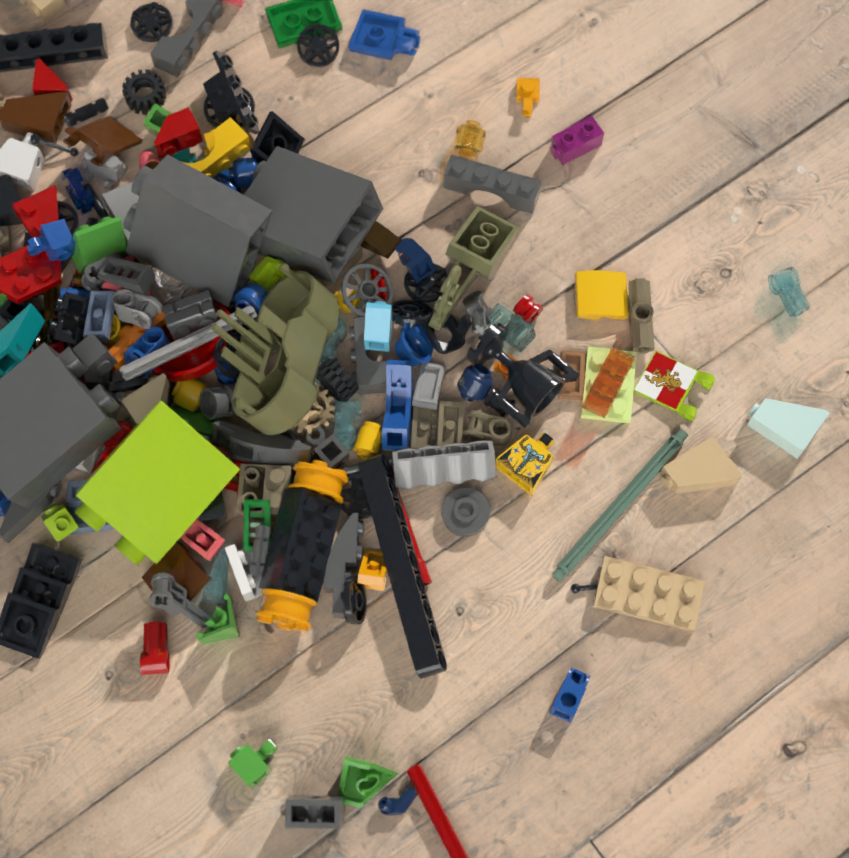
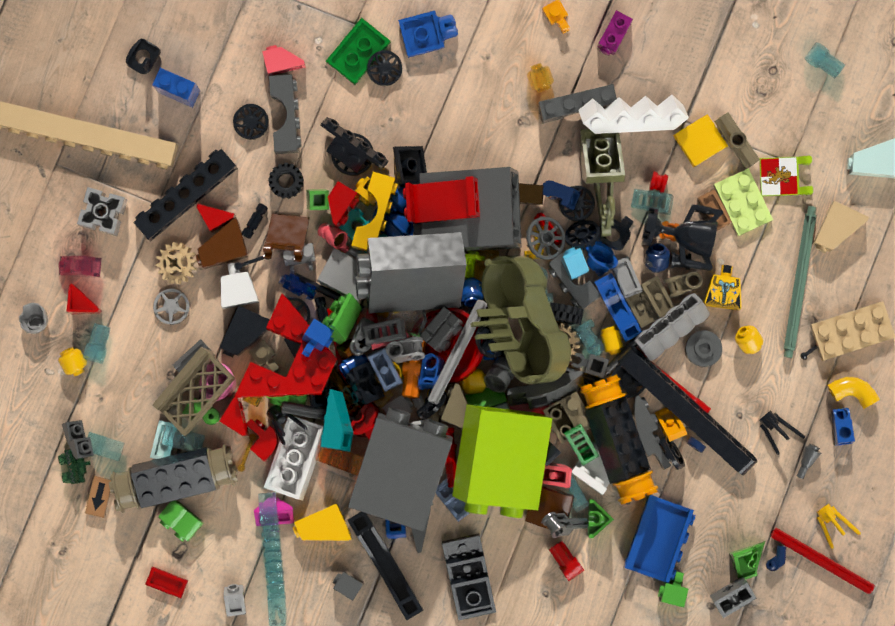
camera: 30 degrees left, 15 degrees up
lime bracket [41,502,78,541] -> none
dark grey brick [73,333,118,378] -> none
dark grey axle [250,525,270,576] -> none
dark grey connector [463,291,493,336] -> none
clear orange beam [582,347,635,419] -> none
none -> red panel [403,176,480,224]
none -> white brick [578,95,689,134]
none -> blue panel [623,495,696,583]
none -> dark blue tile [687,436,706,453]
none -> yellow head [735,325,764,354]
none -> black plant [759,410,805,455]
none -> dark grey cone [797,443,822,479]
none -> yellow plant [816,503,861,549]
none -> yellow cylinder [827,377,880,409]

